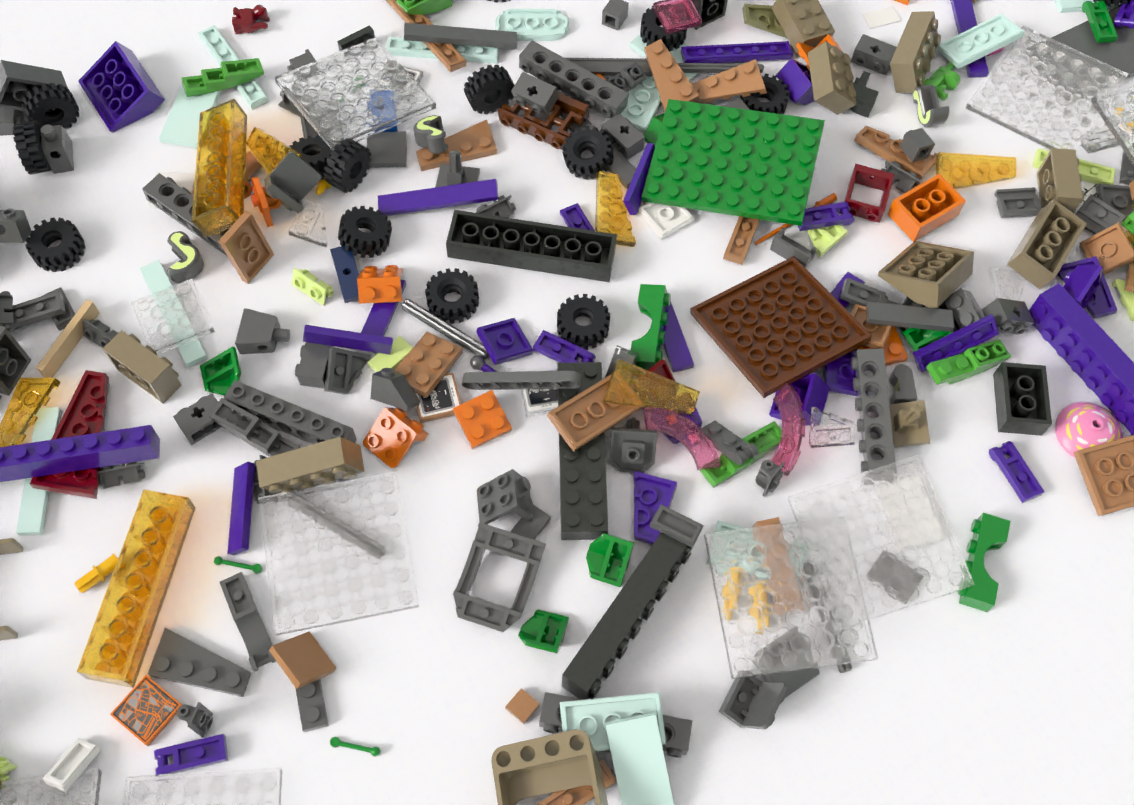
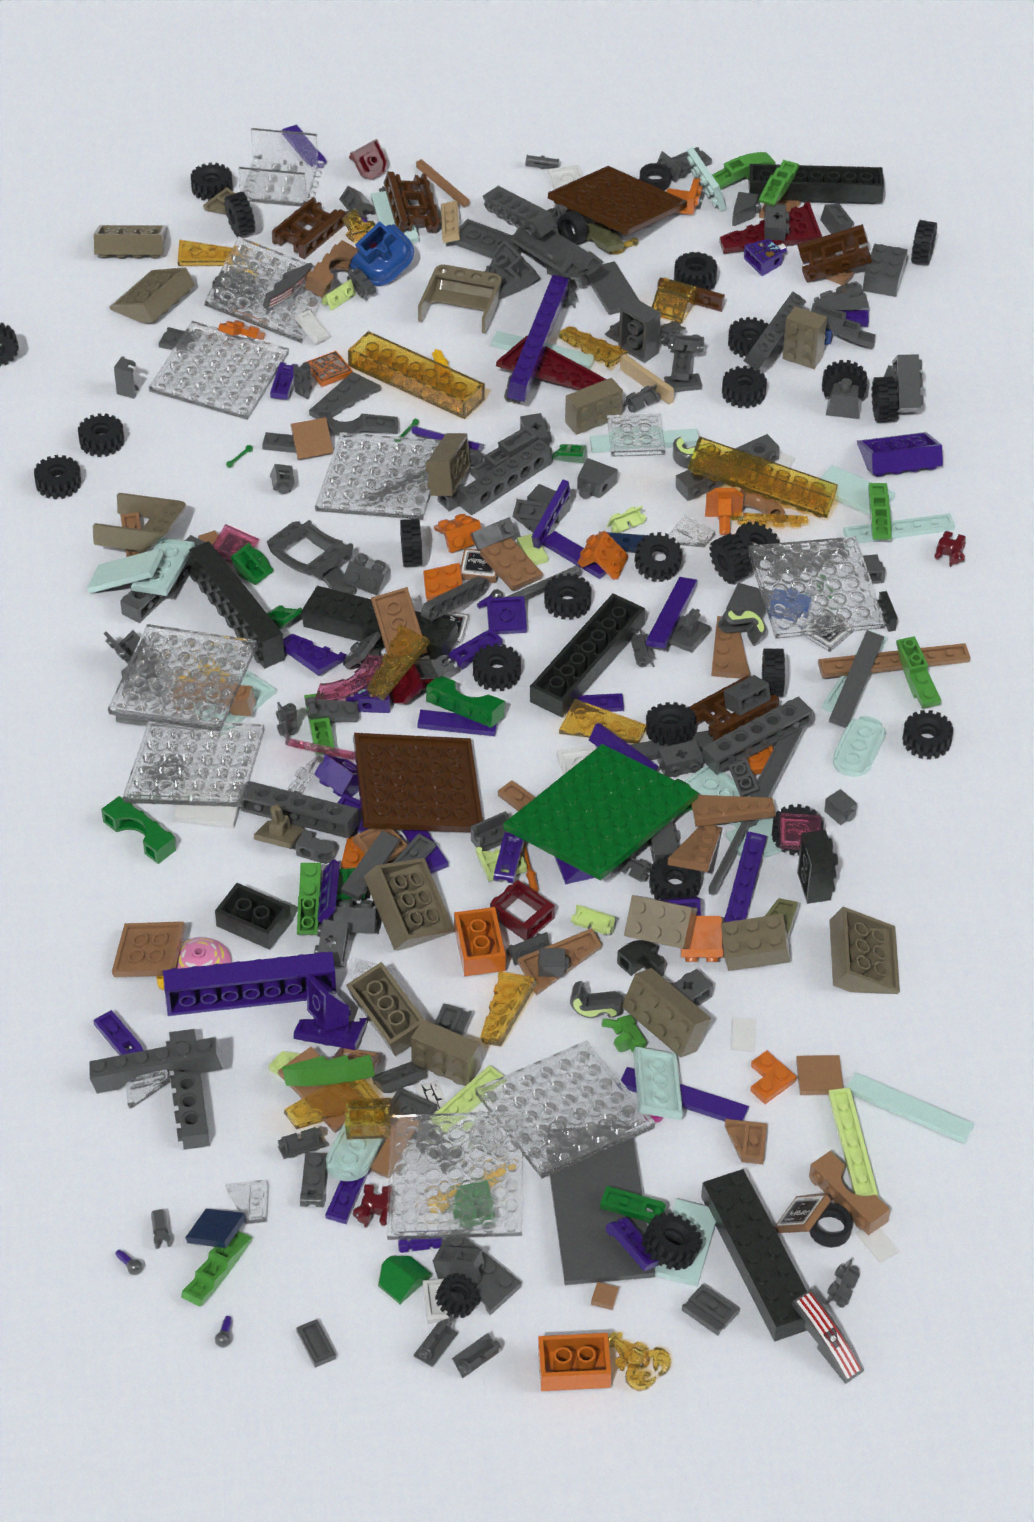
camera: 115 degrees right, 15 degrees down
medium nougat plate [219,211,274,284] -> none
dark grey bracket [264,152,321,214] -> none
dark grey tile [650,504,704,548] -> none
dark purple plate [989,441,1045,503] -> none
none -> clear pink tile [213,524,259,563]
none -> dark grey brick [270,464,295,494]
none -> black tyre [400,519,422,567]
none -> yellowish green hinge [571,904,615,935]

